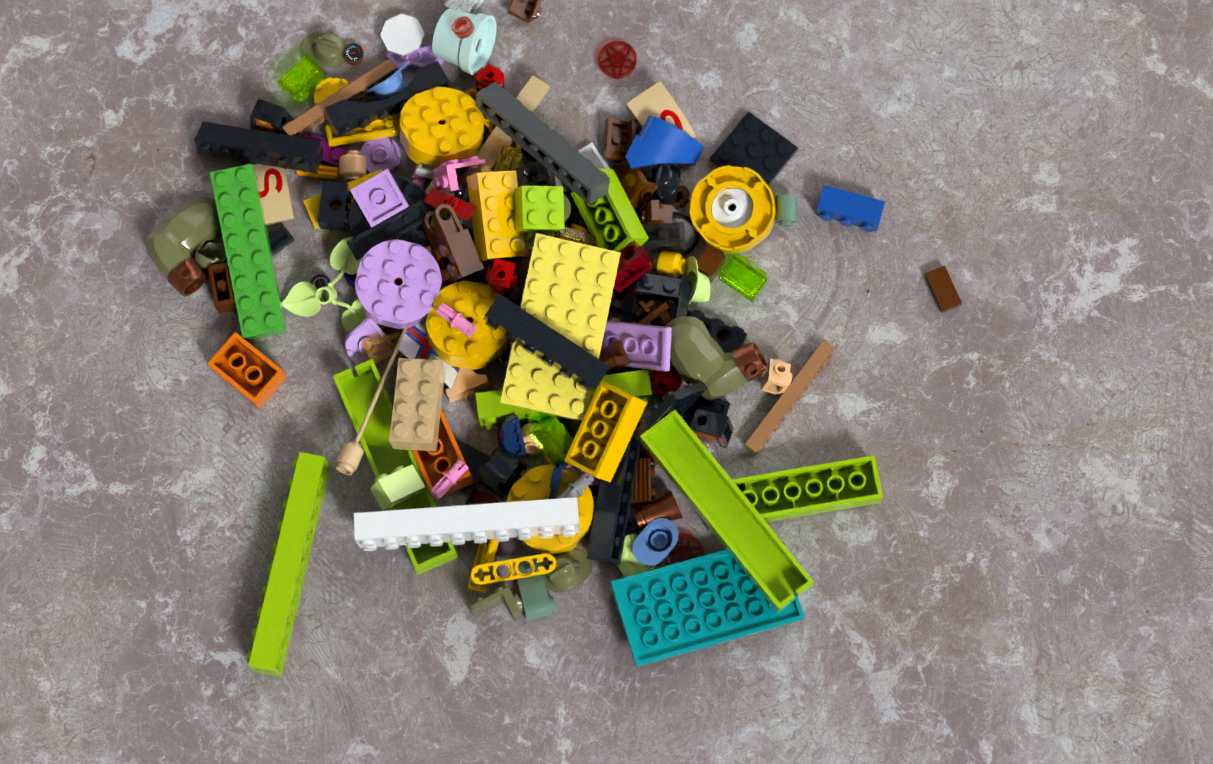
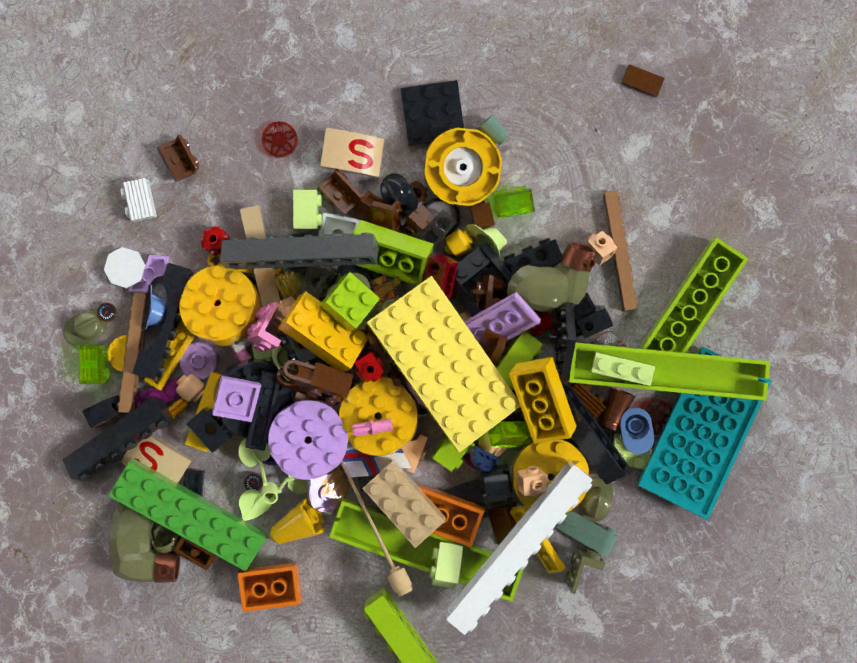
camera: 50 degrees left, 15 degrees up
red piece [424,188,477,221] -> none
bright pink axle [430,459,469,499] -> none
light aqua piece [432,9,496,76] -> none
clear red tile [452,16,474,38] -> none
yellow beam [471,554,556,585] -> none
black brick [483,294,610,391] -> none
dark blue tile [548,461,565,499] -> none
light grey axle [557,471,594,499] -> none
blue panel [625,116,704,169] -> none
blue brick [816,185,885,232] -> none
none -> yellow cone [270,498,325,544]
none -> yellowish green brick [293,190,322,230]
none -> light nougat brick [516,466,548,496]
none -> yellowish green brick [590,352,655,386]

